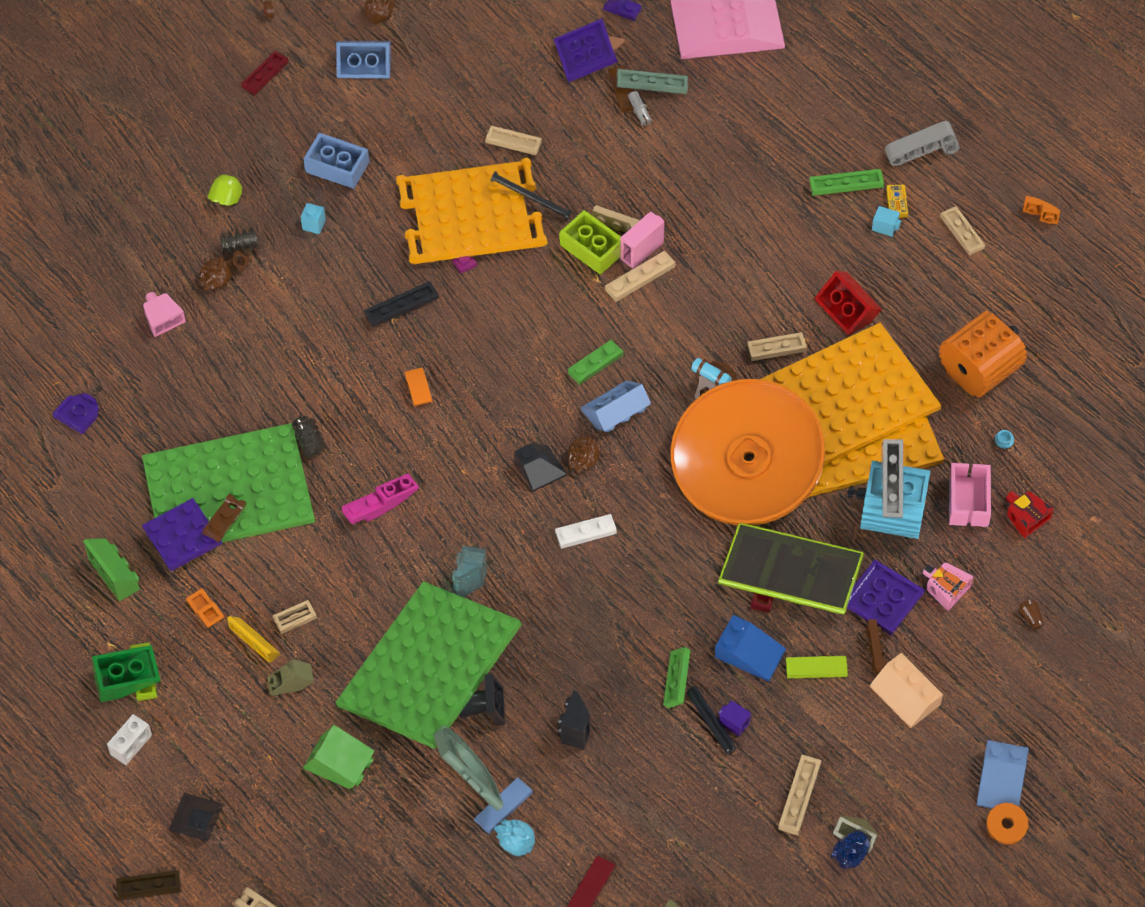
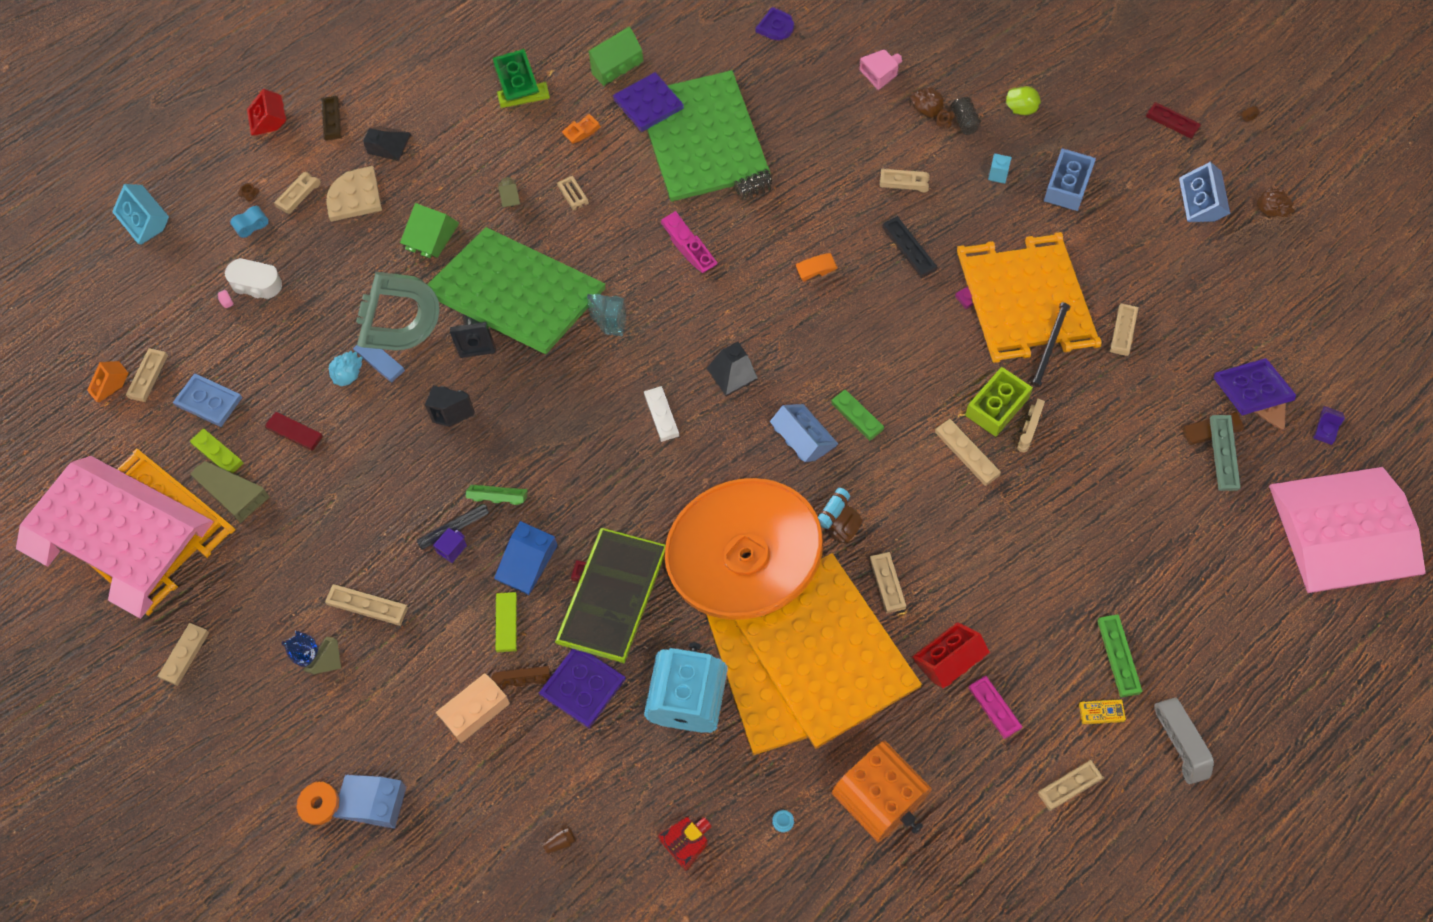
camera: 90 degrees right, 5 degrees up
white brick [107,714,152,765] -> none
reddish brown plate [202,493,247,542] -> none
yellow slope [227,616,280,663] -> none
reddish brown hair [568,435,600,473] -> none
bright pink brick [620,211,664,269] -> none
light grey axle [628,91,652,126] -> none
medium azure brick [872,206,901,237] -> none
light grey slope [881,439,903,518] -> none
torso [923,563,973,611] -> none
bright pink piece [949,463,991,527] -> none
orange slope [1023,196,1060,224] -> none
none -> tan plate [327,166,382,222]
none -> tan plate [880,169,930,192]
none -> dark pink tile [968,676,1022,739]

